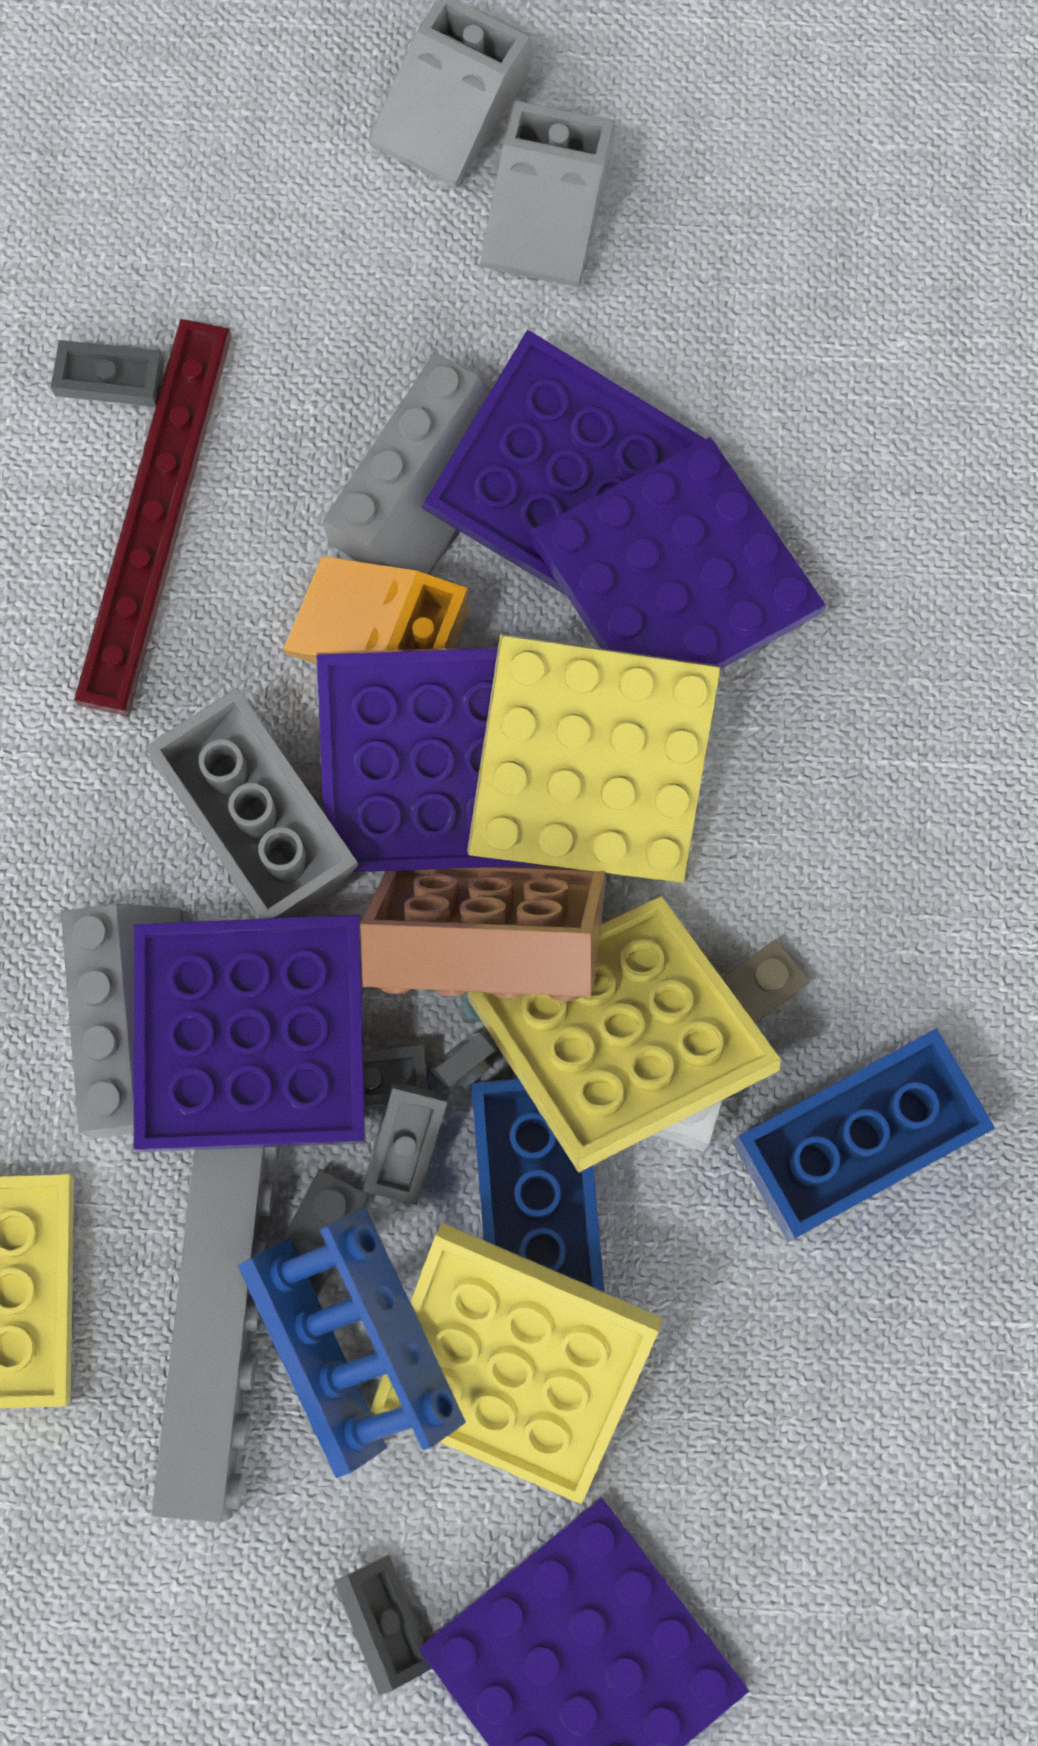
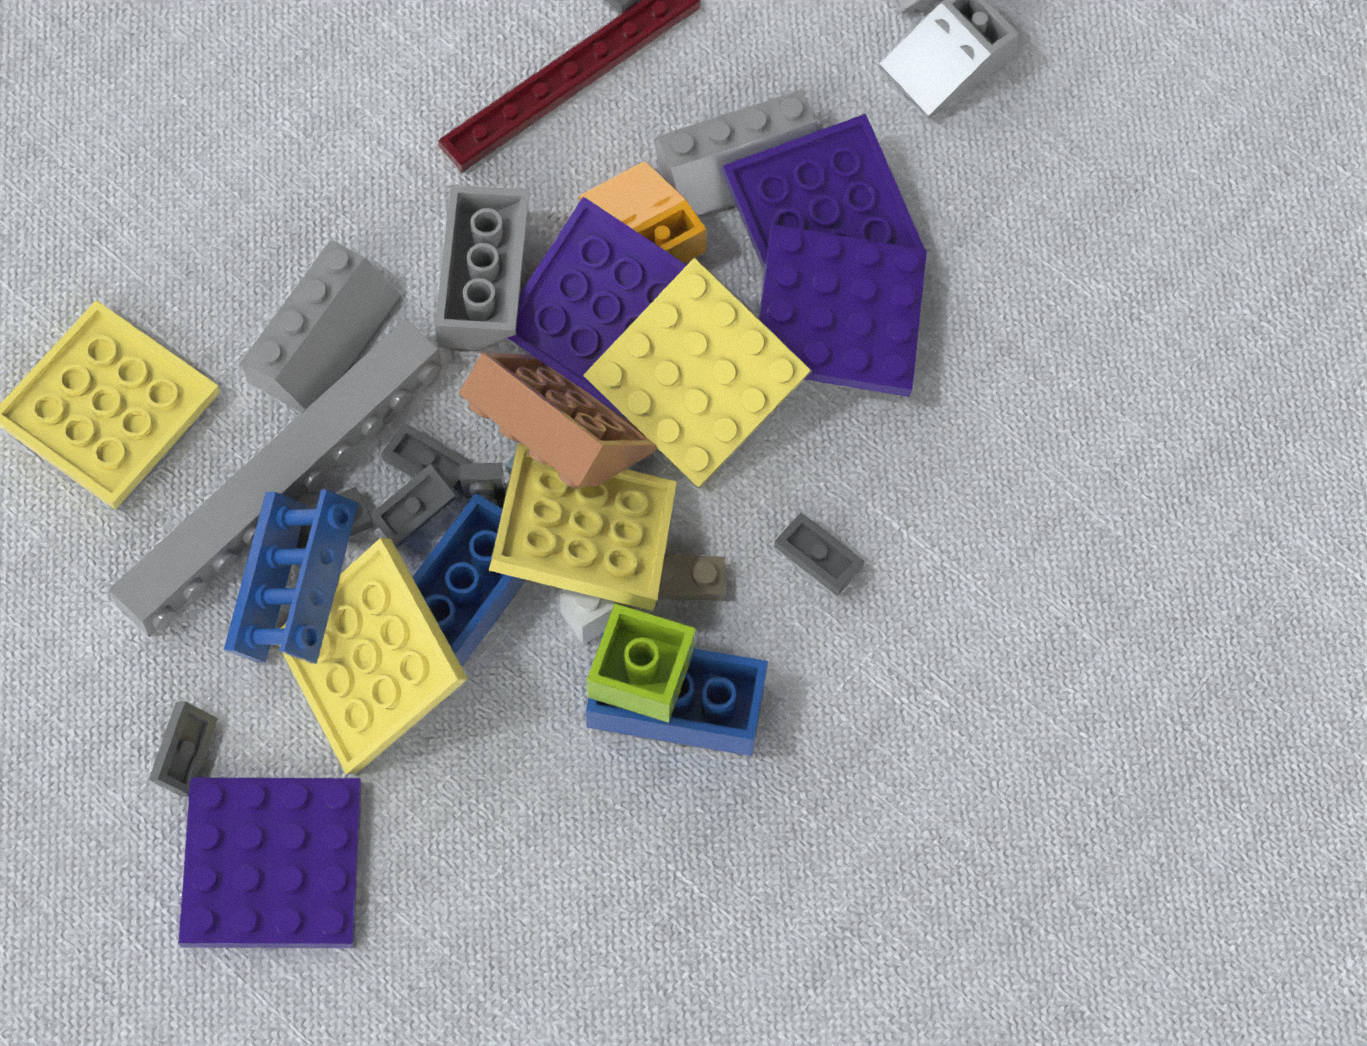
camera: 35 degrees right, 10 degrees down
dark purple plate [133,915,366,1152] -> none
none -> lime brick [587,603,696,723]
none -> dark grey plate [774,512,865,596]

